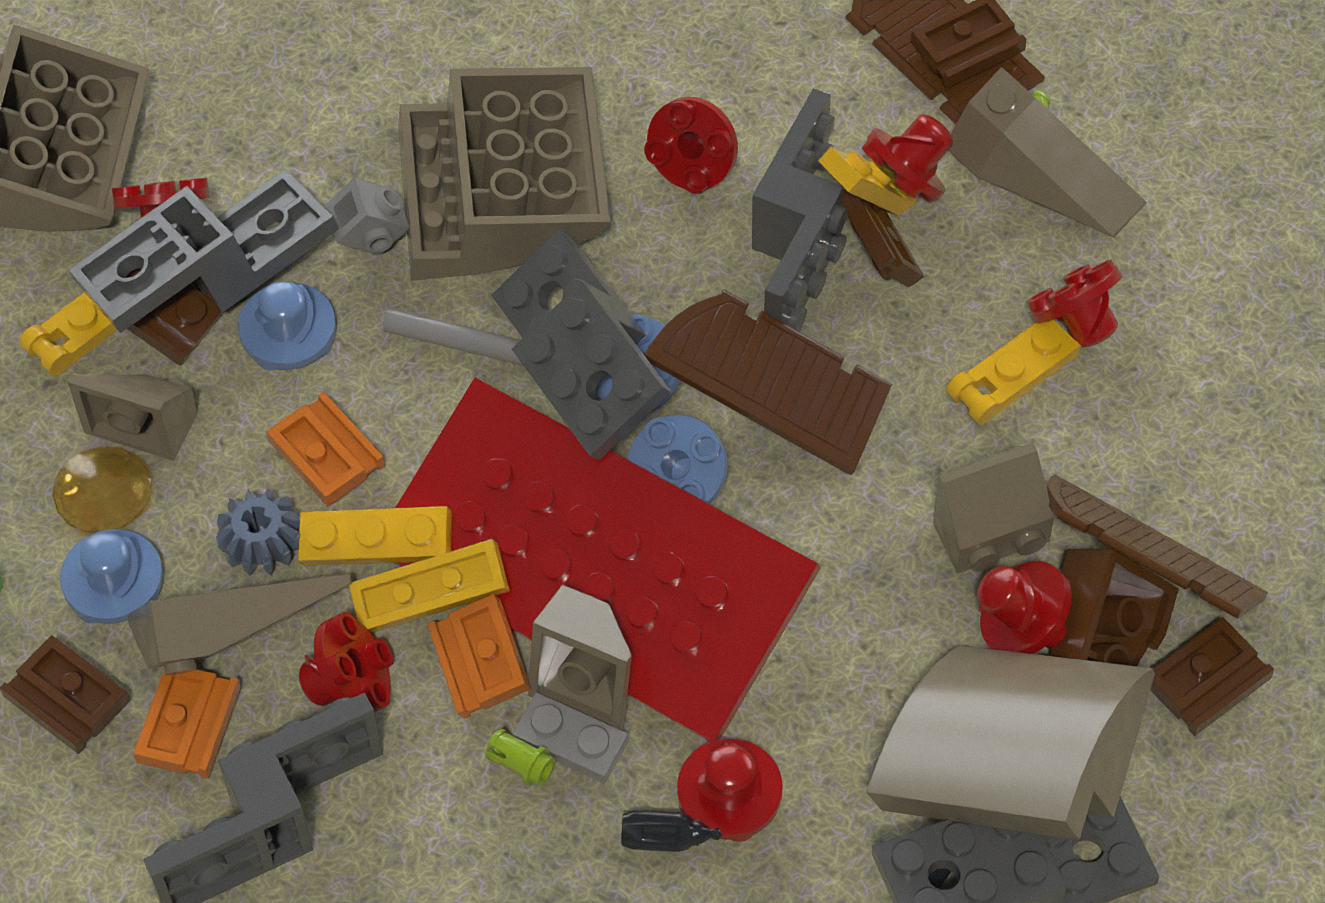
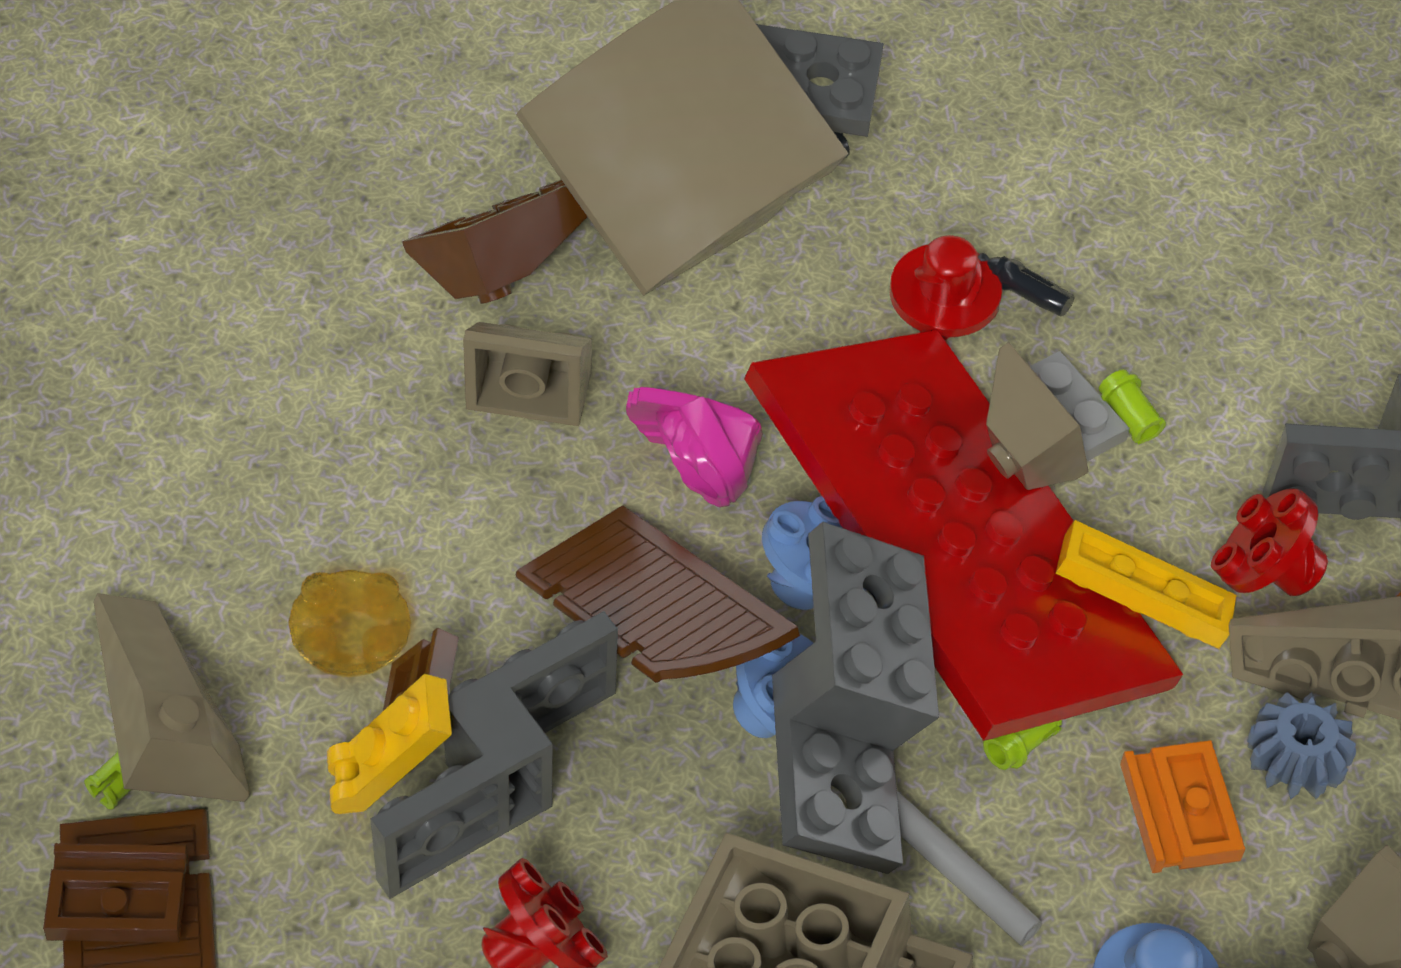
camera: 155 degrees left, 5 degrees down
yellow plate [298,506,452,566] -> none
orange plate [427,593,531,718] -> none
red plate [862,114,953,202] -> none
yellow plate [945,319,1081,426] -> none
red plate [977,561,1072,654] -> none
red plate [1026,259,1122,347] -> none
reddish brown piece [1046,474,1268,619] -> none
reddish brown plate [1151,617,1274,736] -> none
none -> clear yellow dish [288,570,411,678]
none -> dark pink hair [626,387,763,507]

